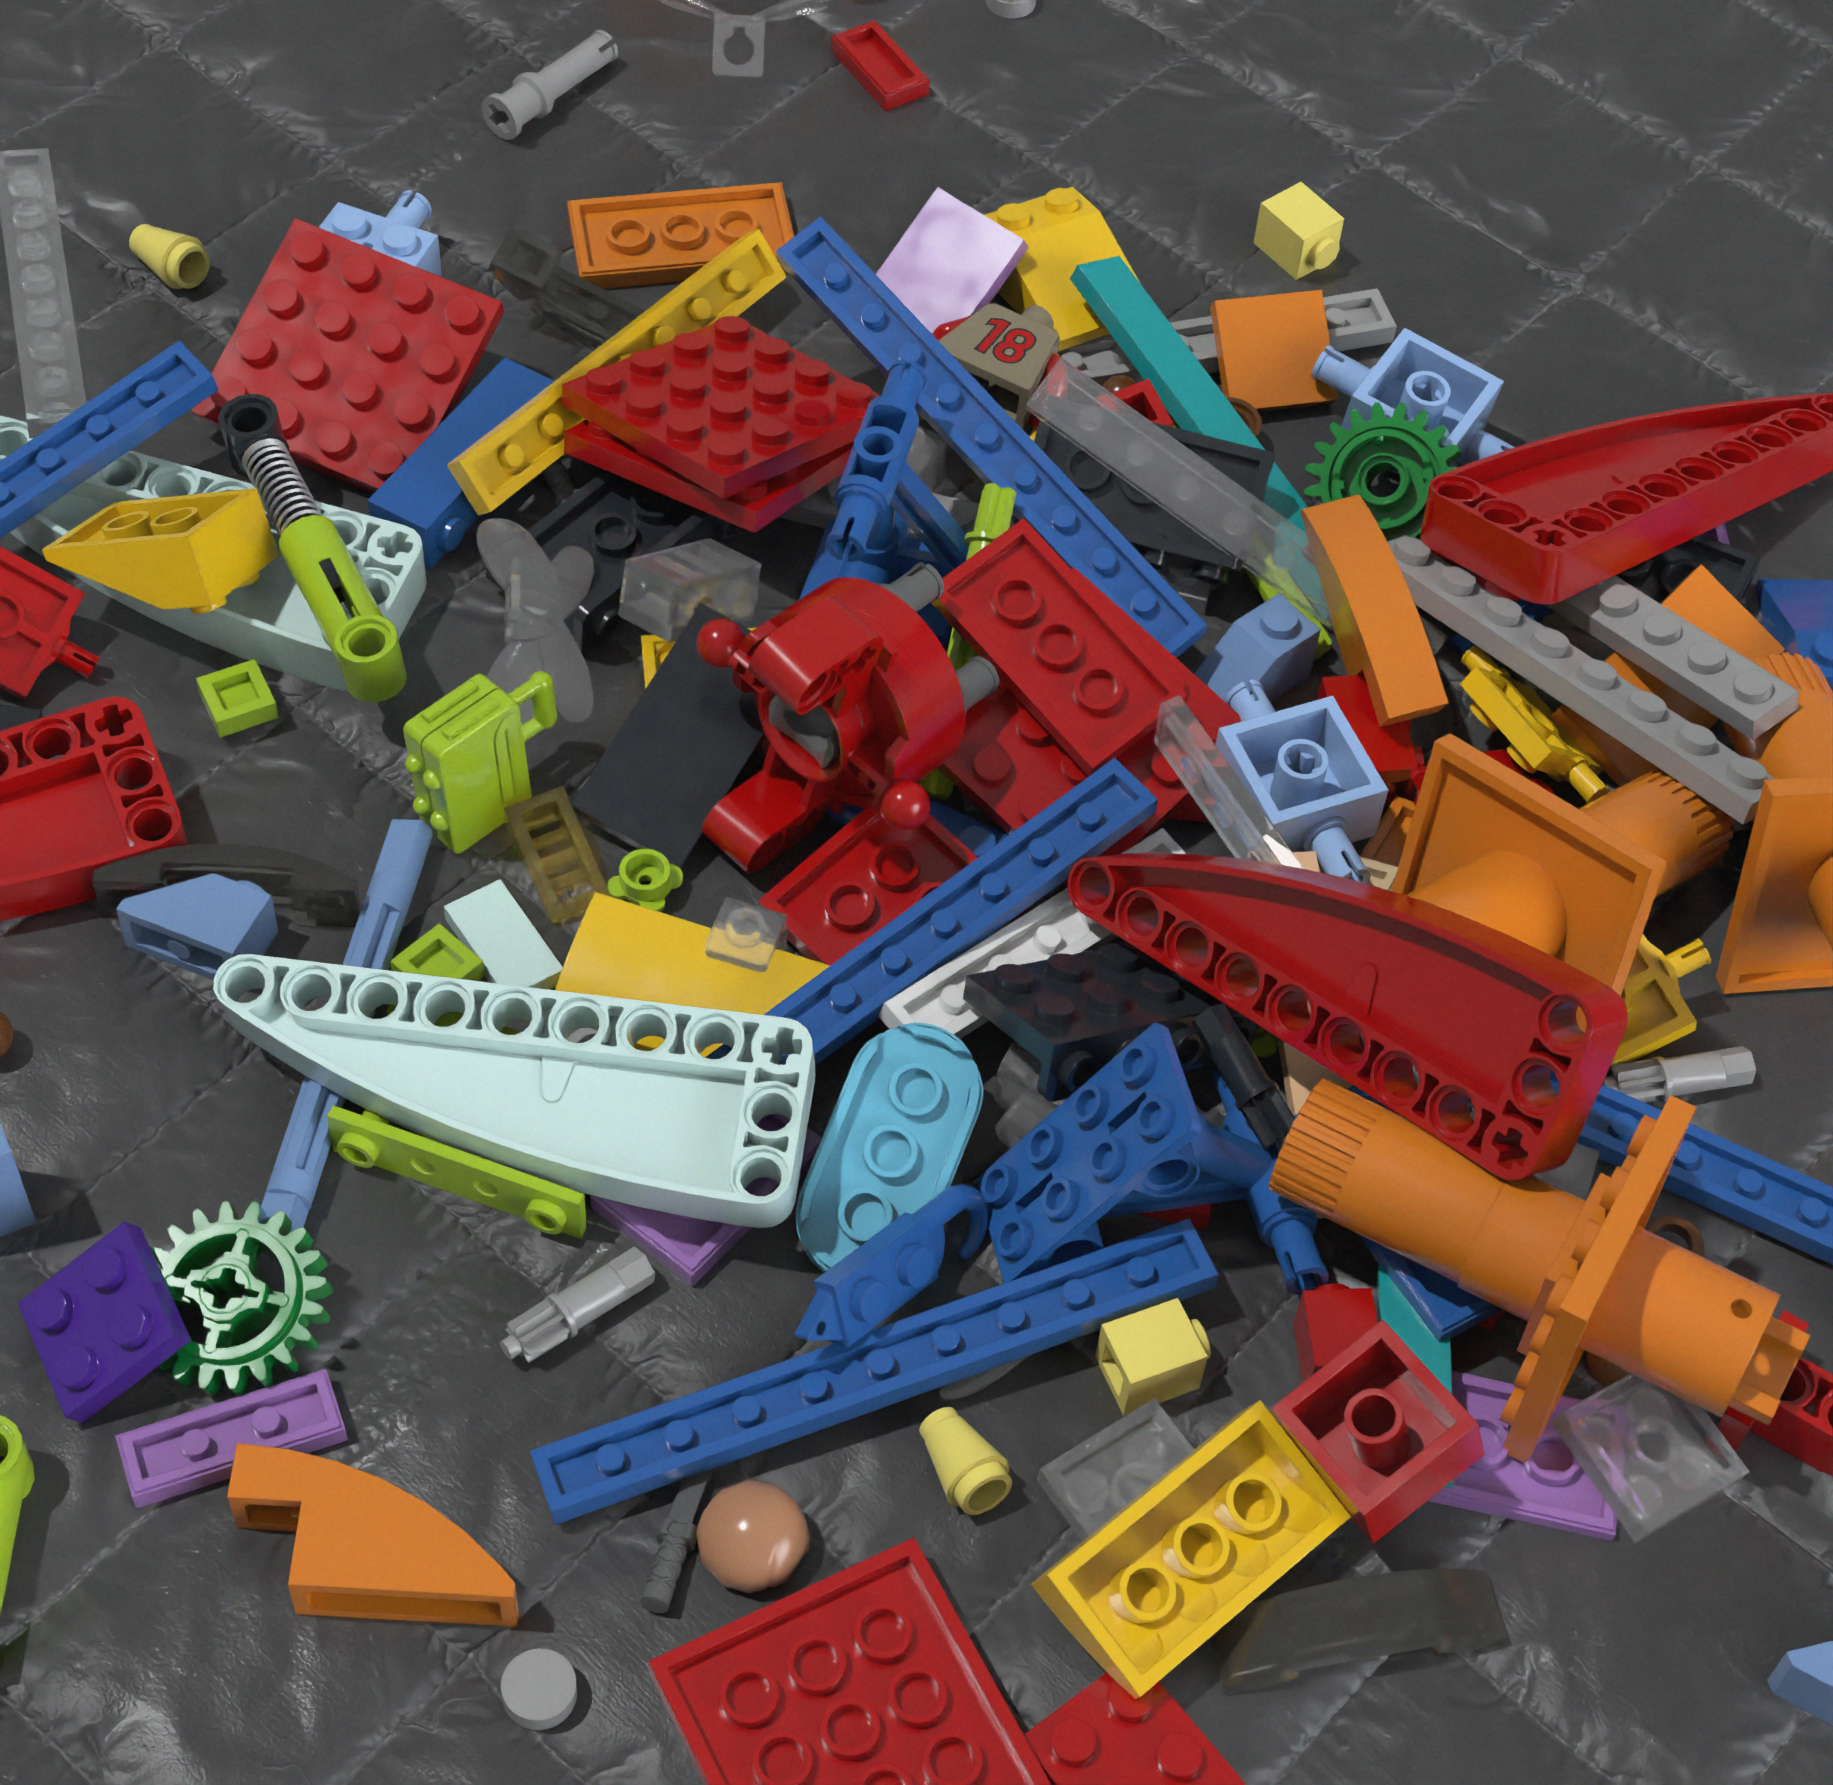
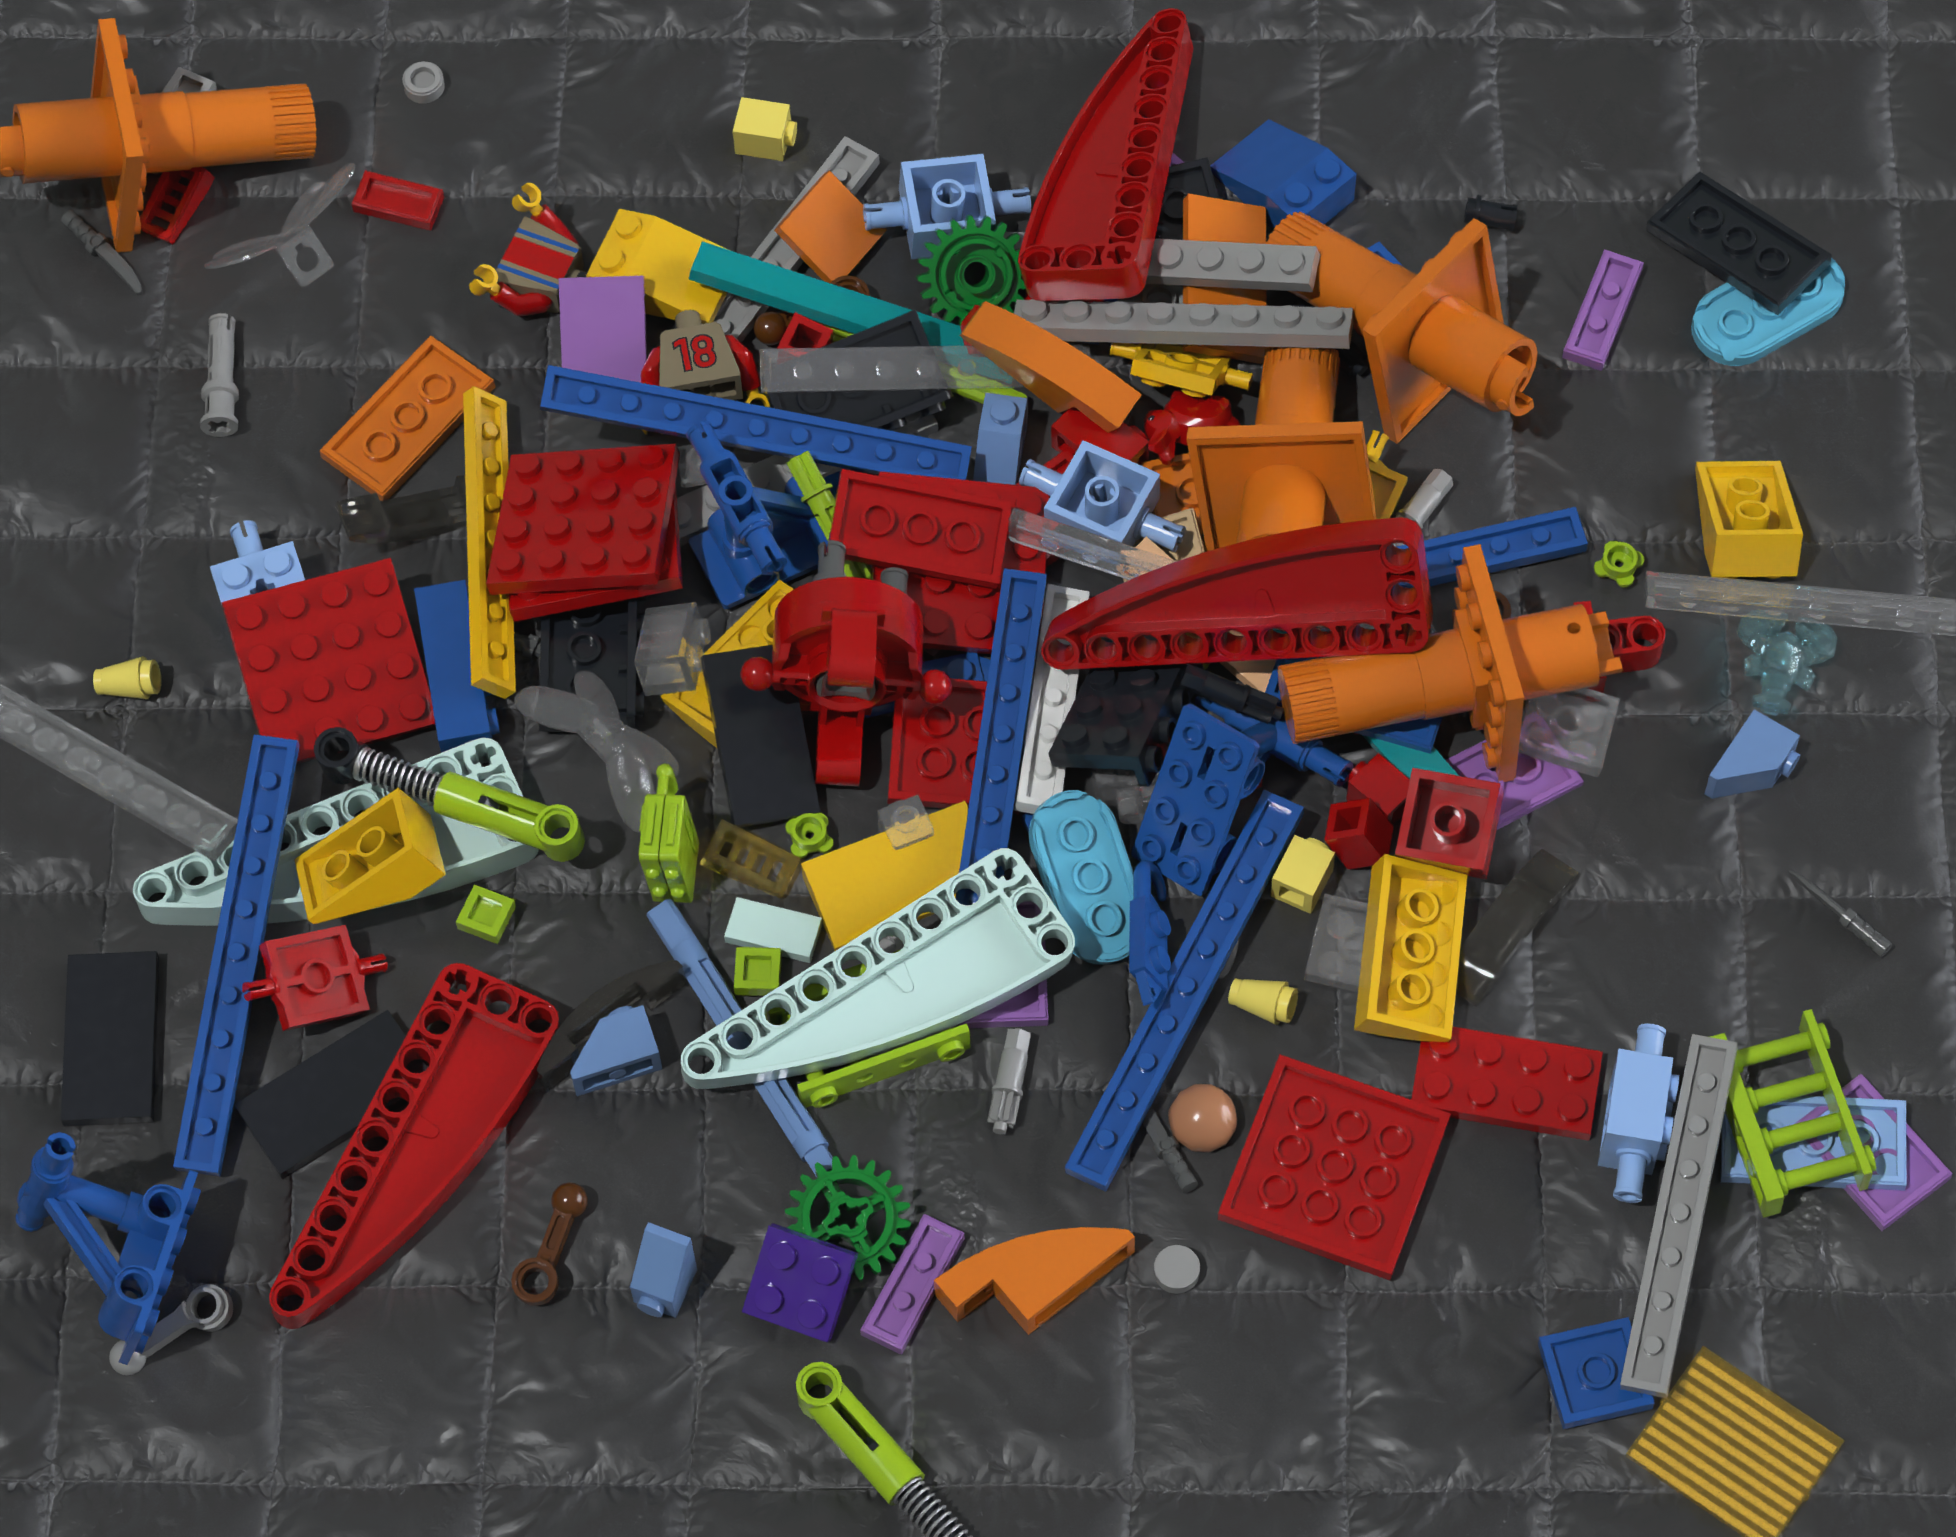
camera: 35 degrees left, 10 degrees up
none -> torso [469,183,587,317]
none -> red brick [1324,798,1393,869]

